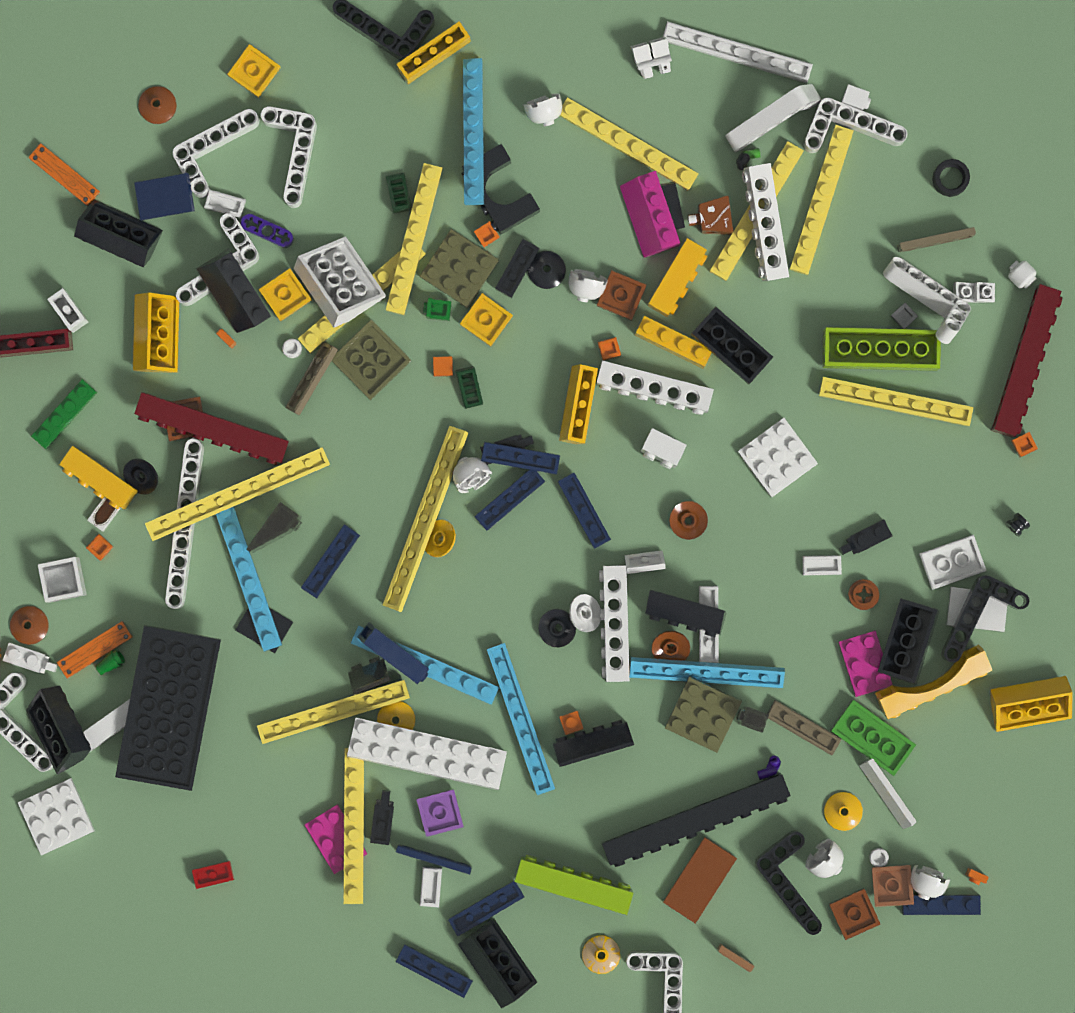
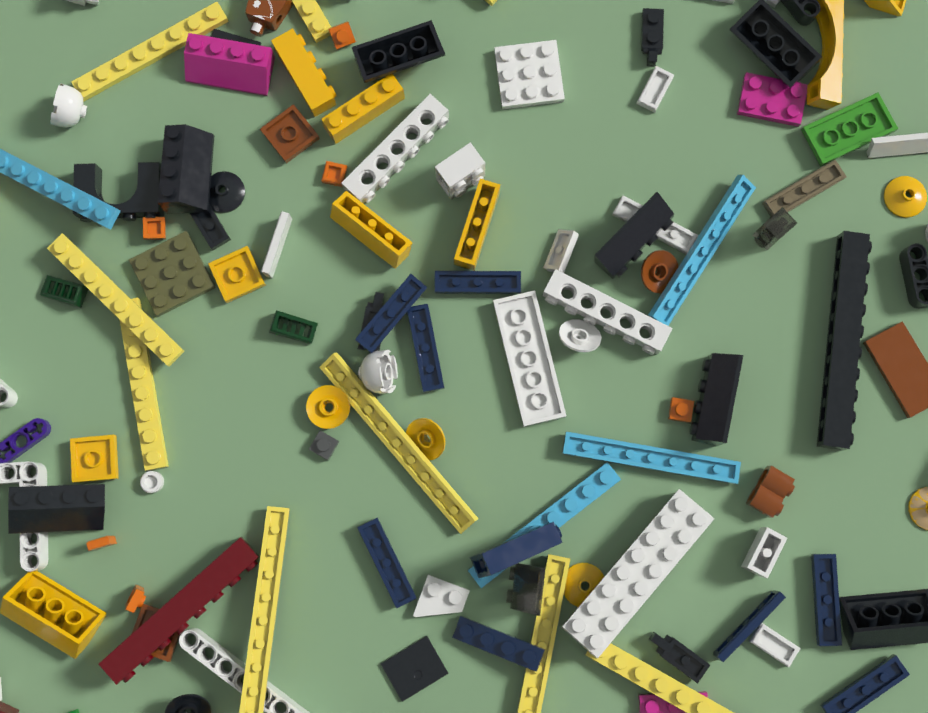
camera: 55 degrees left, 5 degrees down
medium azure plate [216,507,282,652] -> none
clear smoke slope [246,502,302,553] -> none
dark tan tile [285,342,338,416] -> none
white slope [294,237,386,328] -> none
olive plate [332,319,411,401] -> none
medium lavender plate [416,789,464,837] -> none
green bracket [423,298,452,321] -> none
orange tile [433,356,453,377] -> none
lime brick [515,855,634,915] -> none
black dish [538,609,576,648] -> none
white cylinder [568,269,608,302] -> none
olive plate [665,676,742,753] -> none
dark orange dish [669,501,708,540] -> none
dark purple arm [757,755,781,780] -> none
dark orange gear [848,579,879,610] -> none
none -> orange plate [125,584,146,613]
none -> black slope [158,124,215,214]
none -> white tile [261,211,292,278]
none -> yellow dish [306,385,350,429]
none -> dark grey plate [309,431,340,460]
none -> orange plate [328,21,356,49]
none -> white wing [413,574,470,617]
none -> dark blue plate [452,616,545,672]
none -> yellow brick [454,179,501,271]
none -> white plate [493,290,566,427]
none -> white brick [741,527,787,579]
none -> dark orange brick [746,466,795,518]

